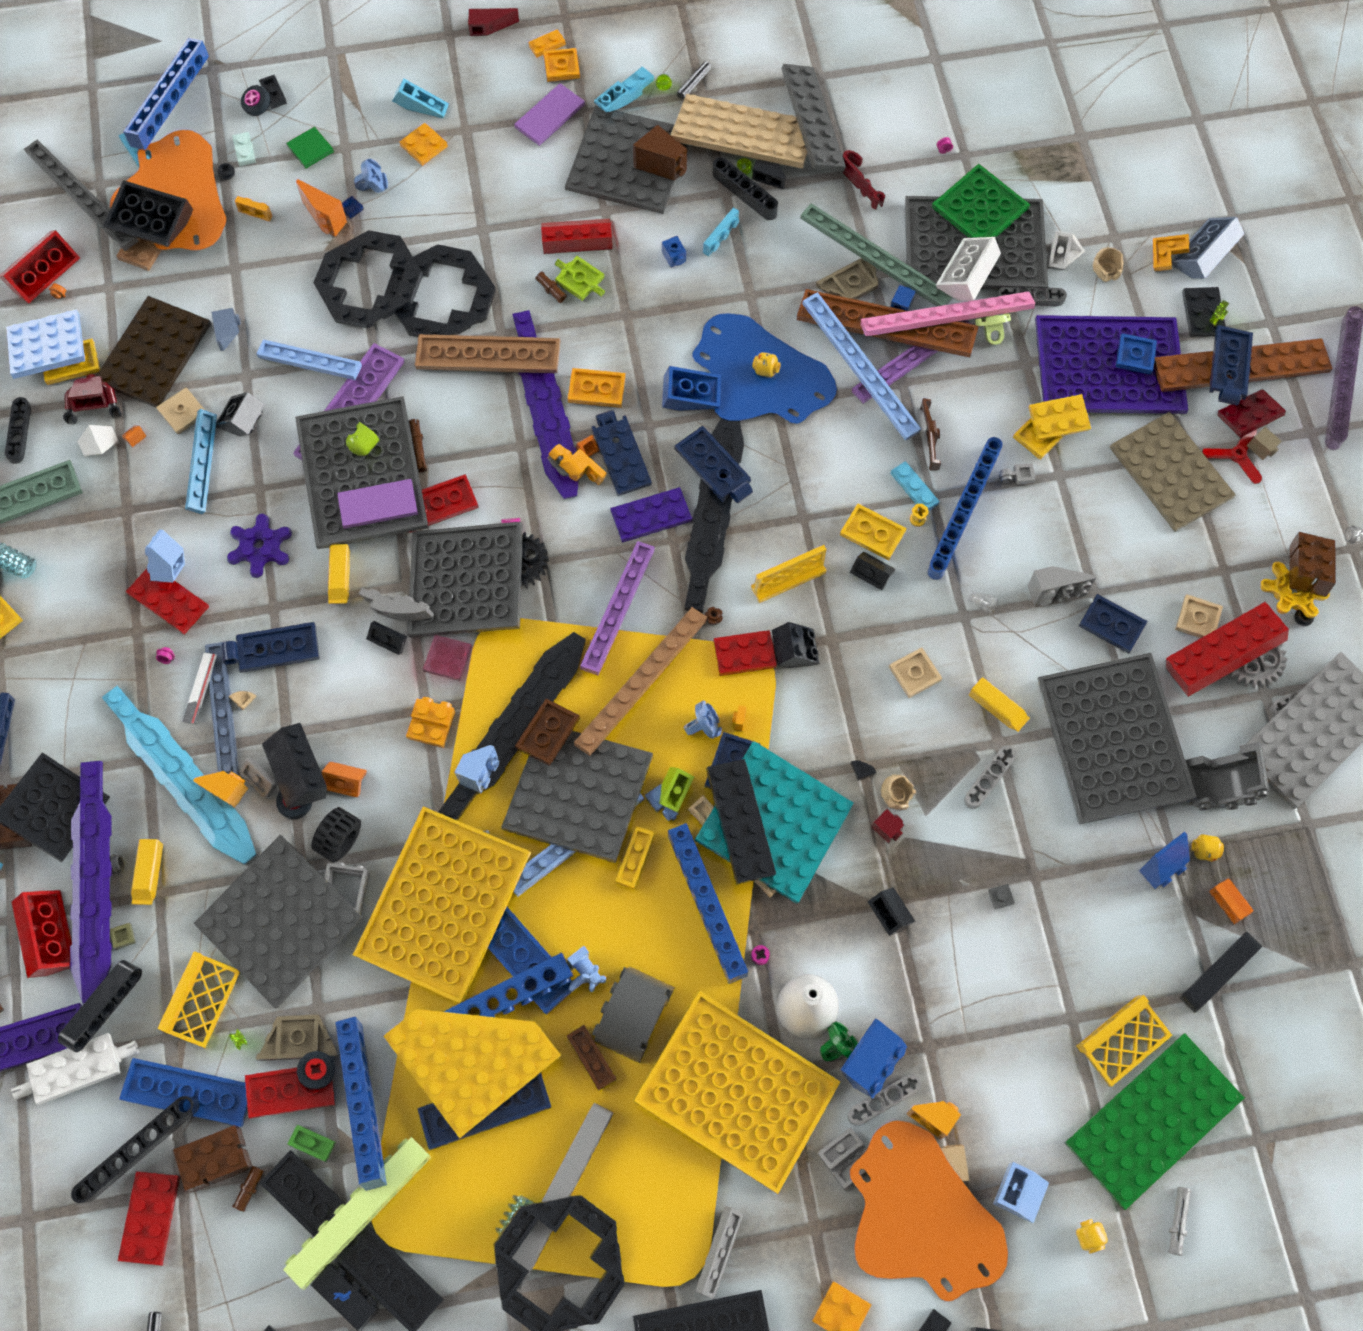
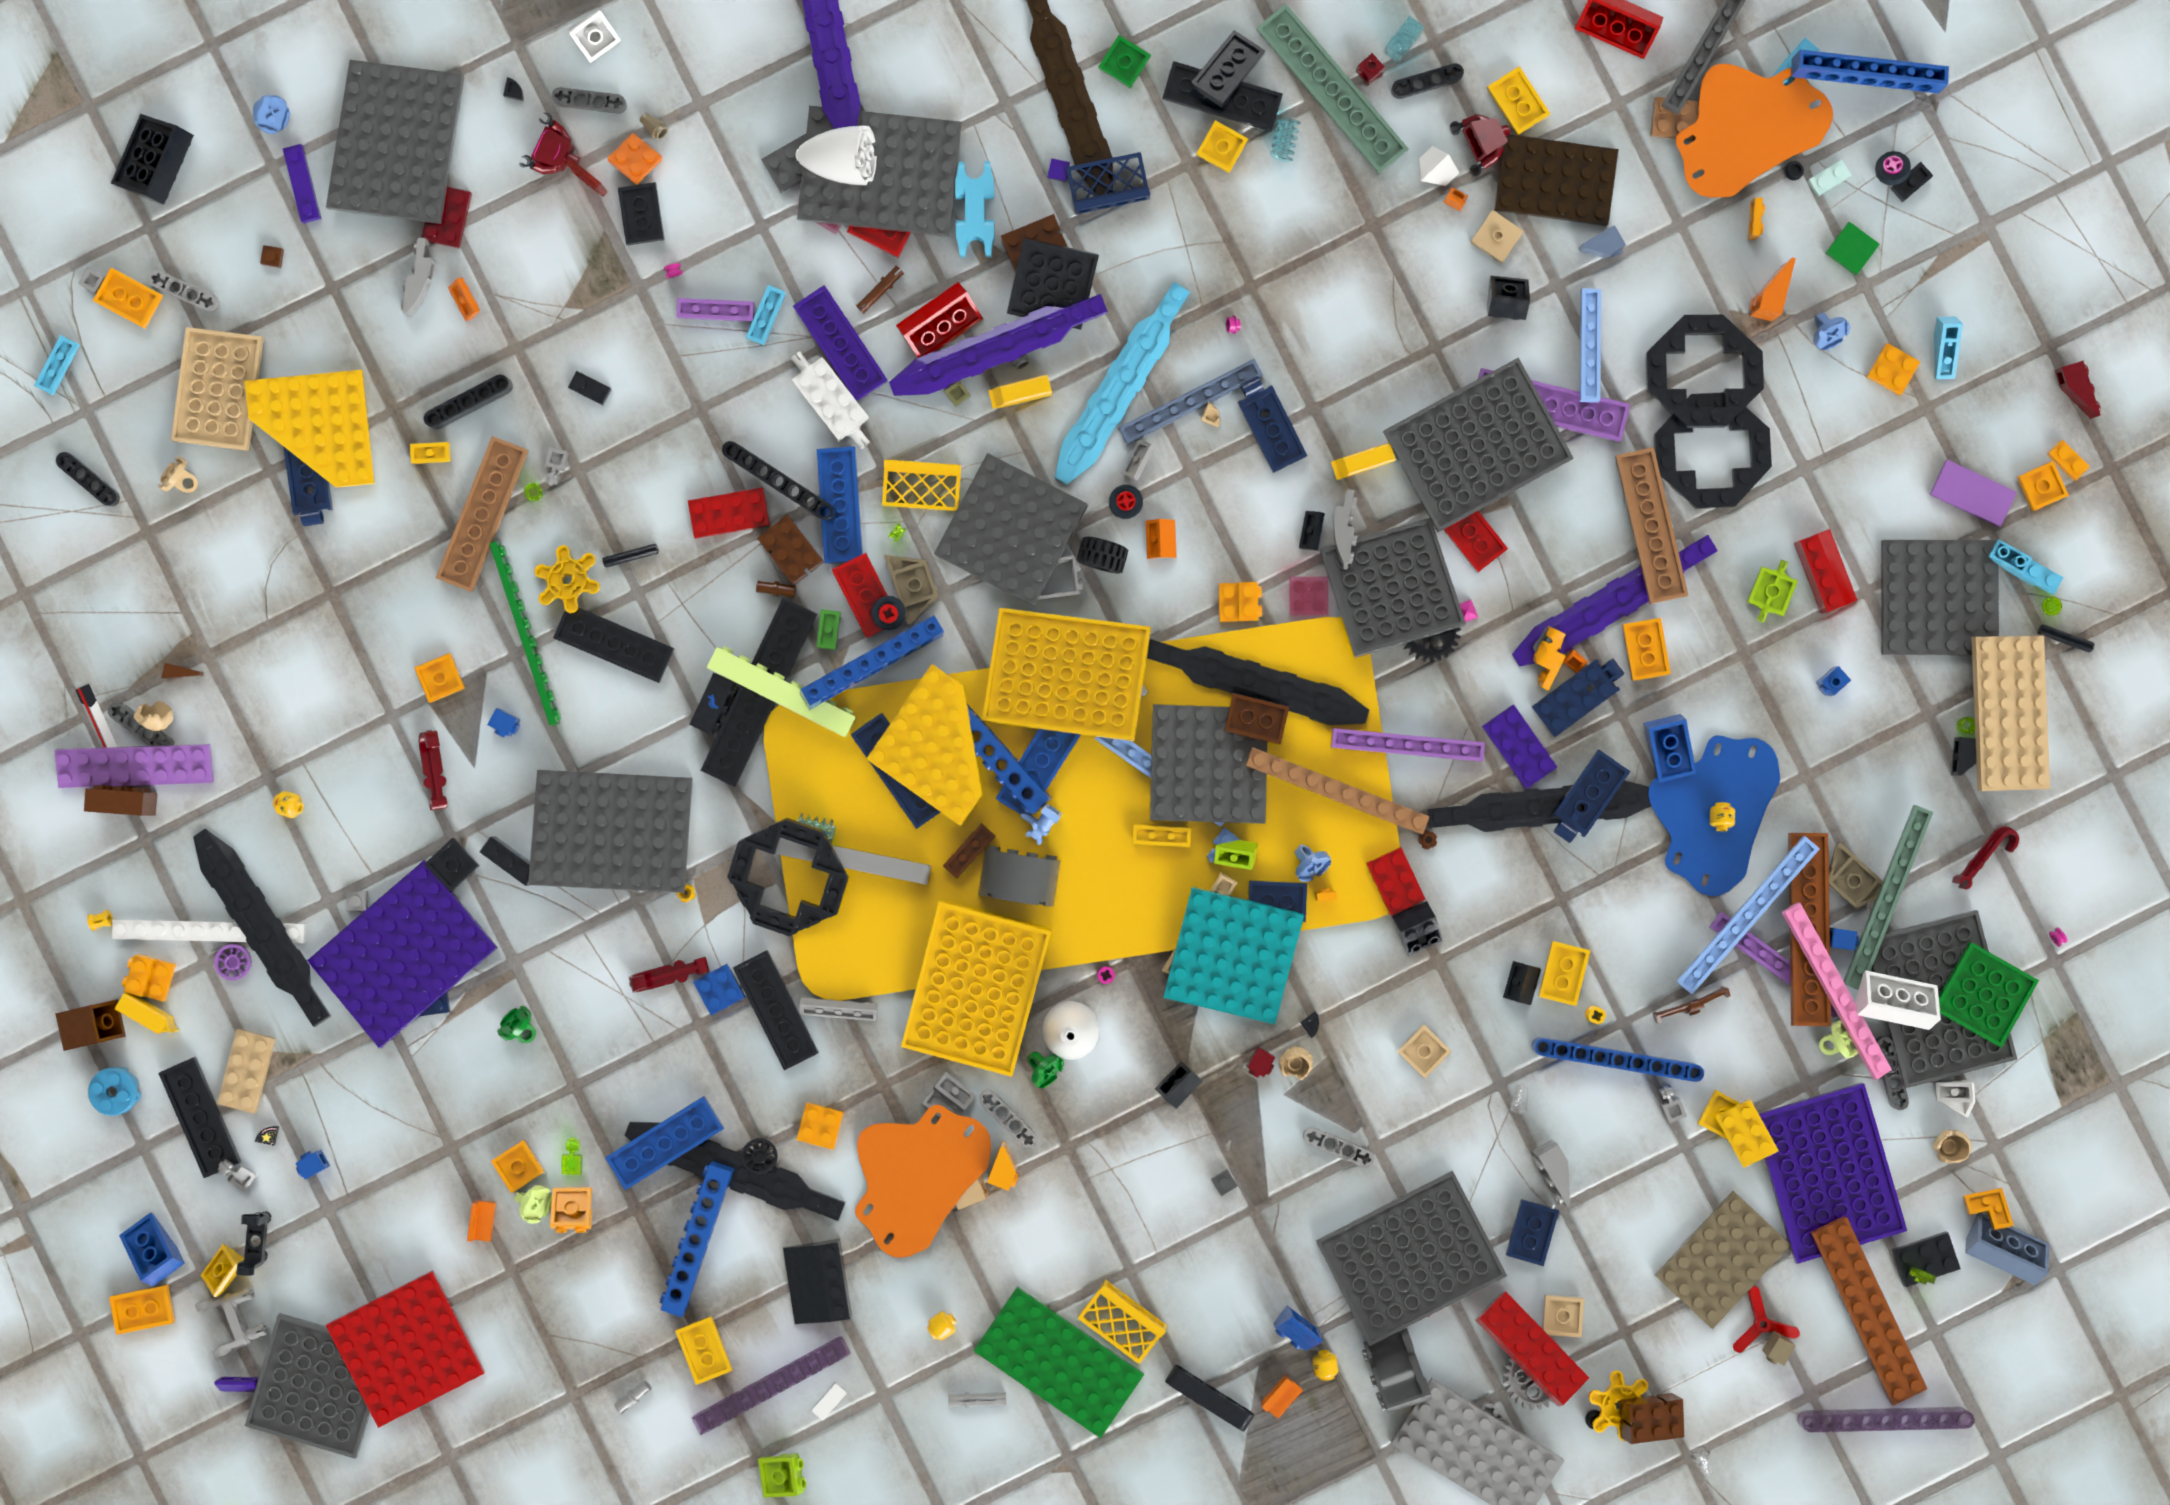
camera: 80 degrees right, 20 degrees up
light blue plate [6,310,85,379] -> none
orange plate [49,283,66,299] -> none
black beam [58,960,142,1053] -> none
black slope [103,180,193,247] -> none
red plate [126,568,209,635] -> none
light blue slope [145,530,185,582] -> none
sticker [183,653,217,724] -> none
dark azure plate [185,409,217,514] -> none
light orange slope [193,771,248,808] -> none
dark purple plate [227,514,292,578] -> none
black slope [262,723,327,810] -> none
medium lavender tile [337,479,418,529] -> none
clear blue tile [342,196,364,219] -> none
lime helmet [346,422,379,457] -> none
reddish brown pin [409,419,427,473] -> none
light blue slope [454,745,499,793] -> none
reddish brown pin [535,271,567,303] -> none
reddish brown slope [633,125,687,181] -> none
blue brick [668,823,748,984] -> none
medium azure plate [703,208,739,256] -> none
black plate [706,759,776,885] -> none
black beam [713,157,778,220] -> none
yellow fence [751,545,827,603] -> none
dark grey plate [781,64,846,172] -> none
blue slope [841,1018,907,1099] -> none
medium azure plate [890,461,939,510] -> none
yellow piece [969,677,1030,732] -> none
light blue slope [993,1162,1049,1223] -> none
blue plate [1115,333,1157,375] -> none
dark blue hinge [1209,325,1253,406] -> none
dark red plate [1217,389,1286,438] -> none

